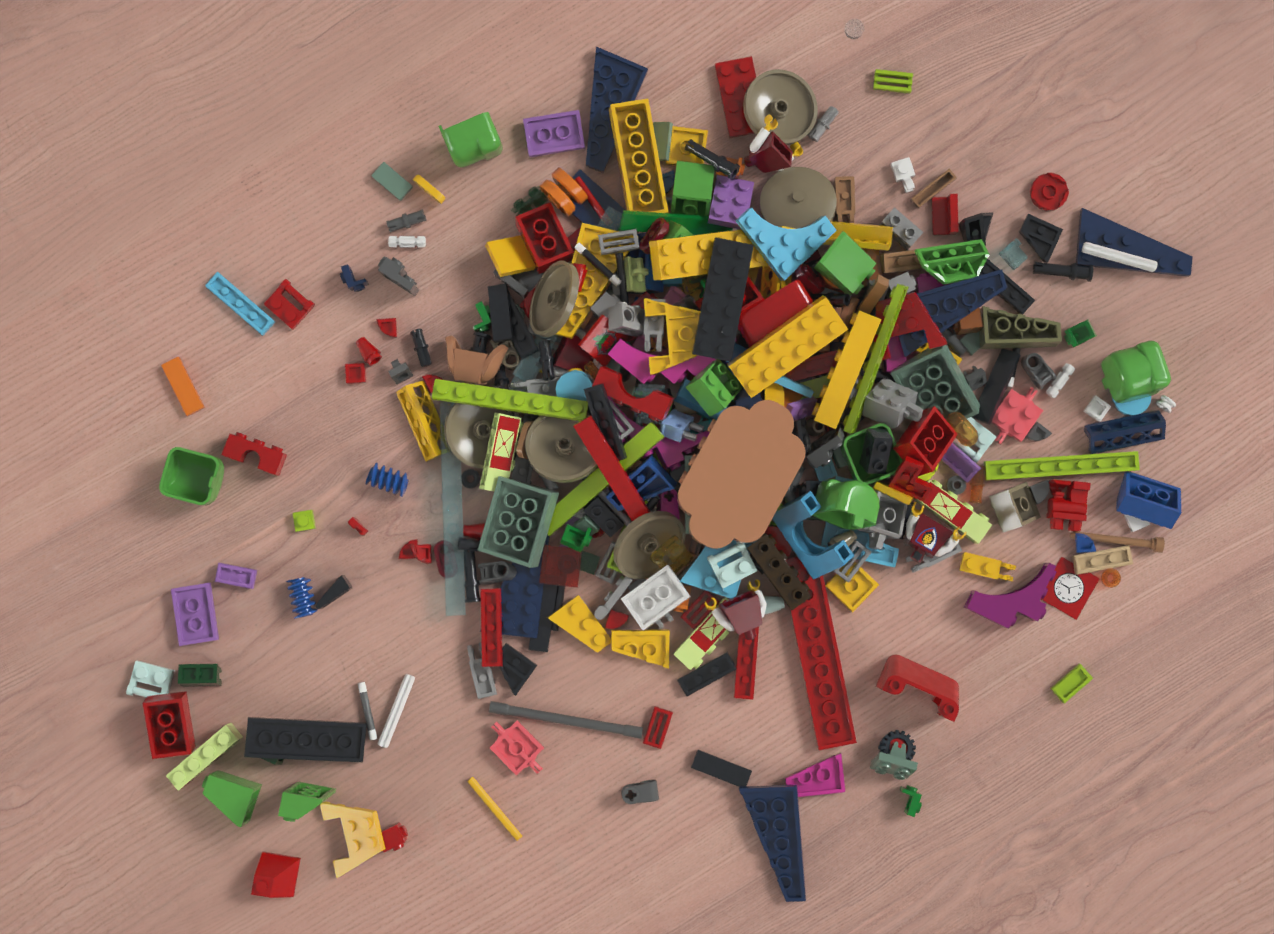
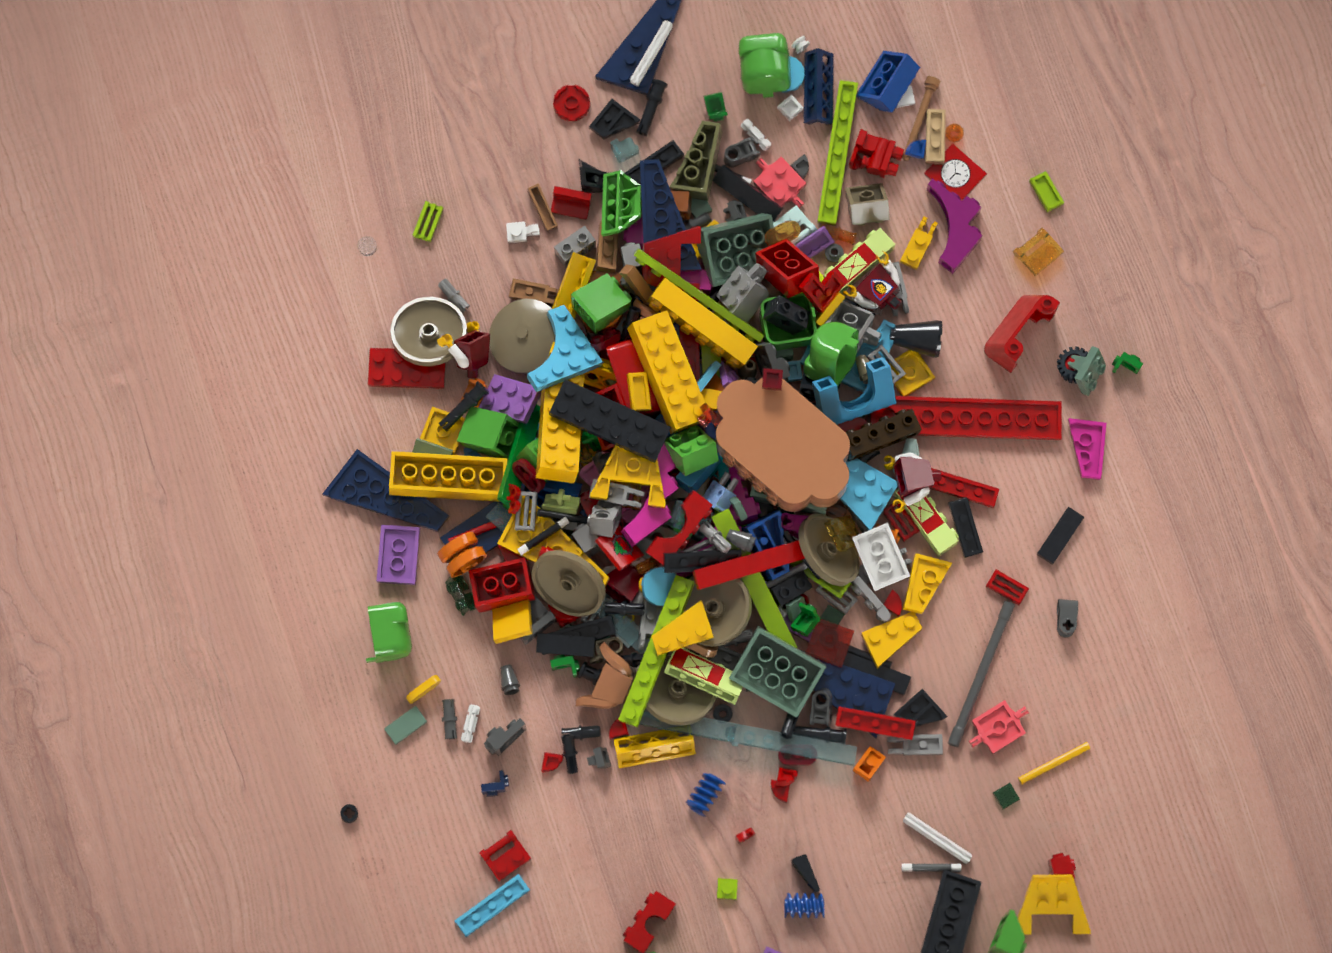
camera: 75 degrees left, 10 degrees down
red tile [345,363,366,384] -> none
red cone [356,337,382,366] -> none
red cone [463,523,485,540] -> none
light aqua plate [707,542,757,589] -> none
dark blue wing [739,785,806,902] -> none
dark grey tile [1029,480,1049,504] -> none
none -> black bush [340,804,358,823]
none -> dark grey cone [500,665,520,695]
none -> red piece [506,484,521,514]
none -> black axle [561,734,578,774]
none -> yellow tile [627,372,651,412]
none -> yellow wing [651,600,714,656]
none -> clear red tile [697,402,721,428]
none -> light grey axle [699,522,731,553]
none -> dark grey cone [726,529,756,552]
none -> sand green tile [729,496,748,521]
none -> dark red tile [762,368,783,391]
none -> orange slope [852,746,886,782]
none -> black cone [889,320,942,358]
none -> clear green tile [993,783,1020,810]
none -> clear yellow plate [1013,228,1064,276]

